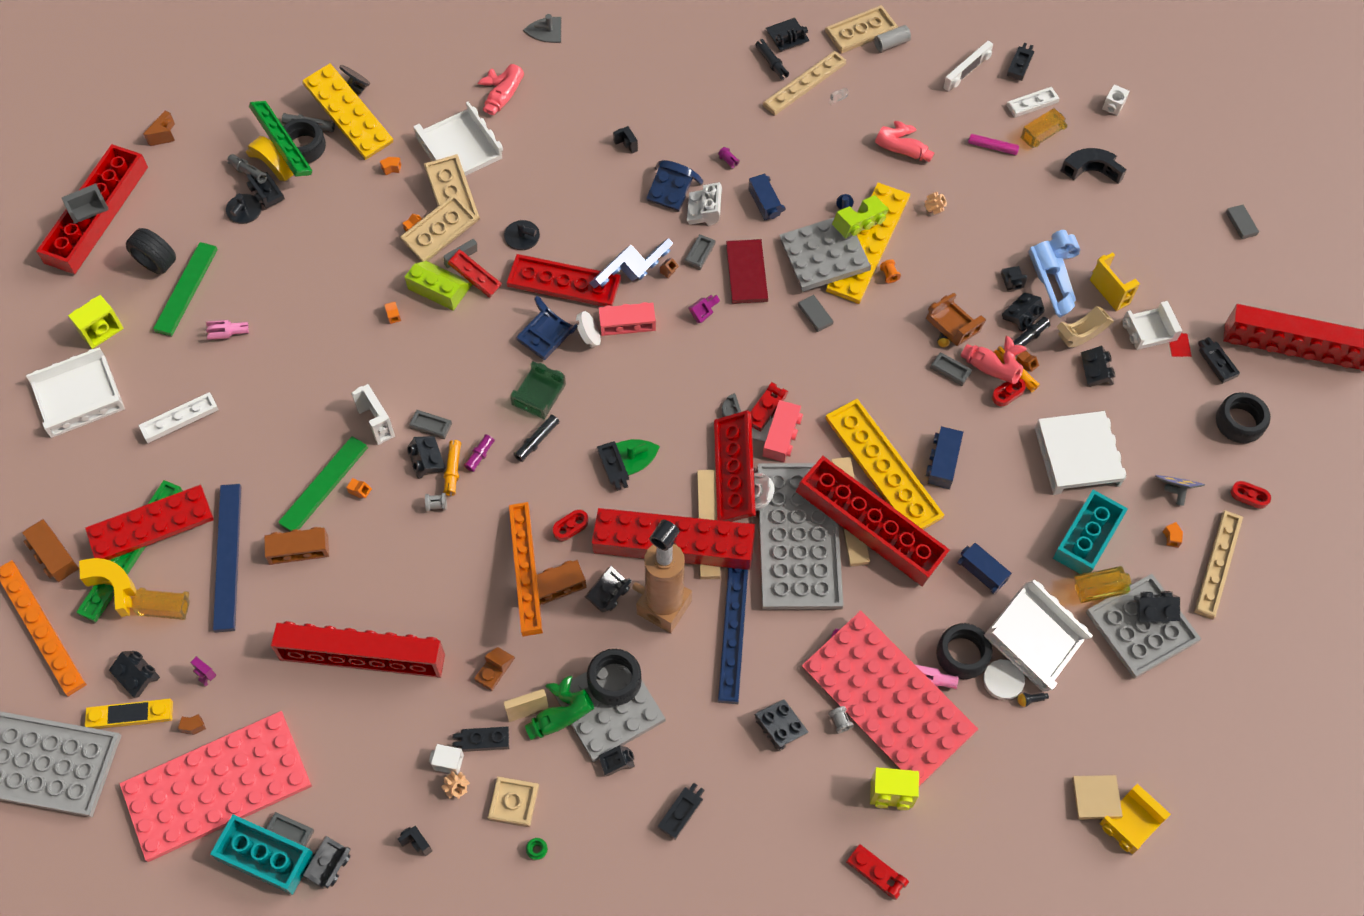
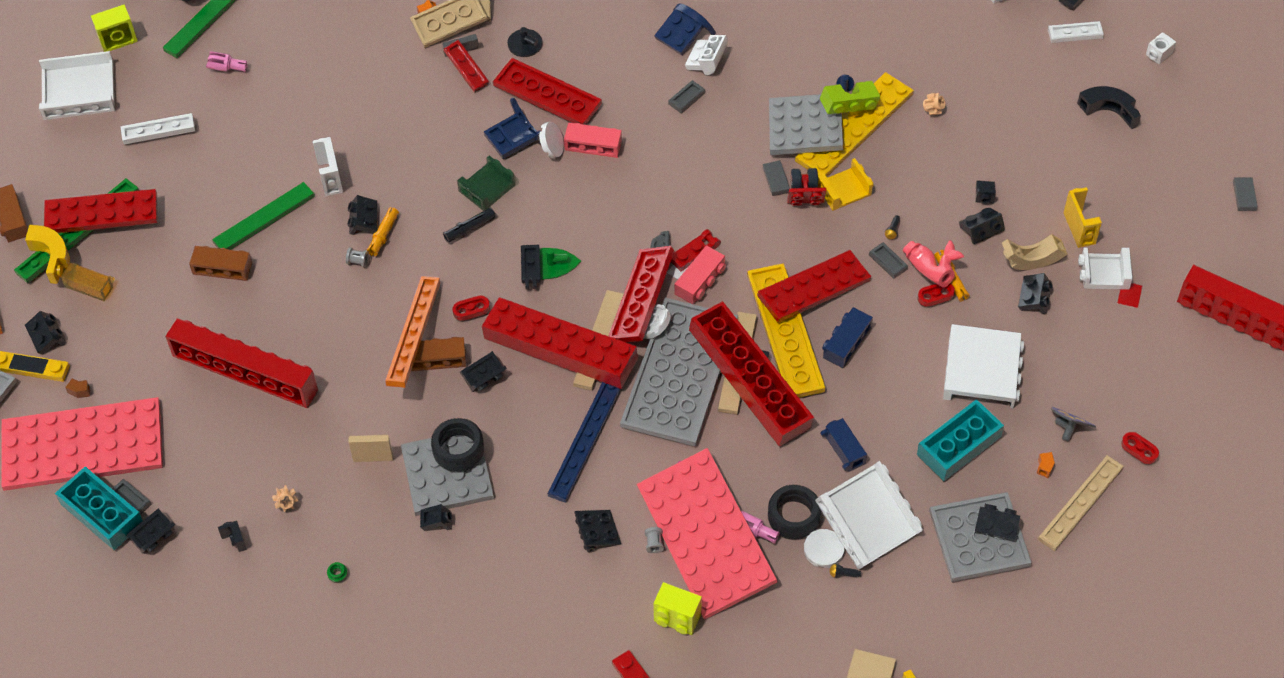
camera: 20 degrees right, 5 degrees down
magenta plate [190,656,216,686] -> none
dark blue tile [213,484,242,633] -> none
orange piece [346,478,372,498] -> none
orange piece [384,301,401,324] -> none
lime slope [405,261,473,311] -> none
dark grey tile [409,410,452,439] -> none
white brick [429,744,464,775] -> none
black hinge [452,726,509,752] -> none
magenta pin [464,434,495,472] -> none
dark orange slope [474,647,515,691] -> none
tan tile [488,776,539,827] -> none
green piece [525,676,594,740] -> none
bracket [590,238,673,288] -> none
medium nougat piece [632,519,692,633] -> none
black hinge [658,783,705,840] -> none
dark orange piece [660,258,679,278] -> none
magenta plate [688,295,720,323] -> none
magenta pin [718,147,740,169] -> none
dark red tile [726,239,768,304] -> none
dark blue brick [748,173,786,221] -> none
coral piece [875,121,934,162] -> none
orange bush [880,259,901,283] -> none
dark orange panel [926,293,986,346] -> none
dark pink axle [968,134,1019,155] -> none
black pin [1013,317,1051,346] -> none
dark orange piece [1016,351,1039,372] -> none
clear yellow brick [1021,108,1067,148] -> none
light blue panel [1028,230,1081,318] -> none
clear yellow brick [1075,566,1131,603] -> none
black hinge [1198,337,1240,384] -> none
black tyre [1216,392,1271,444] -> none
none -> red plate [757,250,872,323]
none -> red plate [787,168,827,206]
none -> yellow panel [818,158,874,211]

